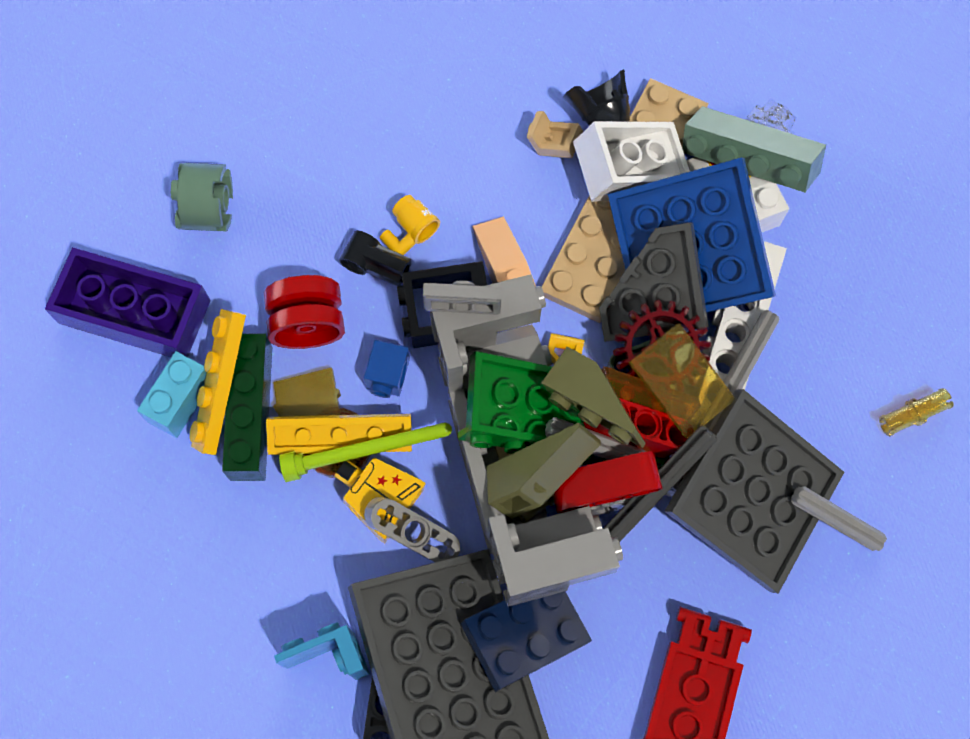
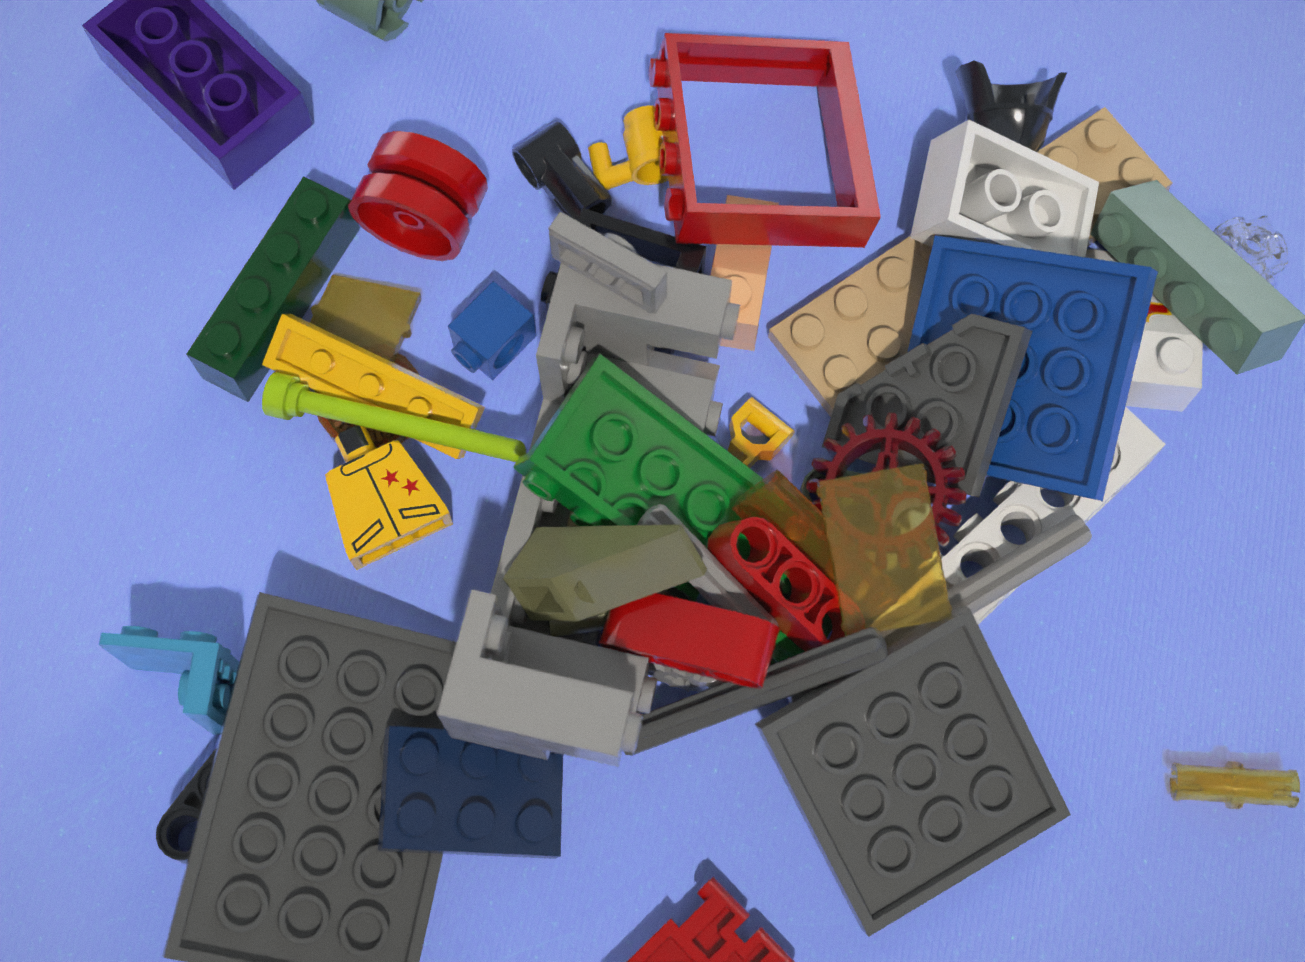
camera: 30 degrees right, 0 degrees up
medium azure brick [137,351,207,438] -> none
yellow plate [189,309,246,455] -> none
light grey beam [364,497,460,562] -> none
tan bracket [527,111,583,158] -> none
olive slope [542,347,646,448] -> none
light grey axle [791,486,887,551] -> none
none -> red window [649,33,881,248]

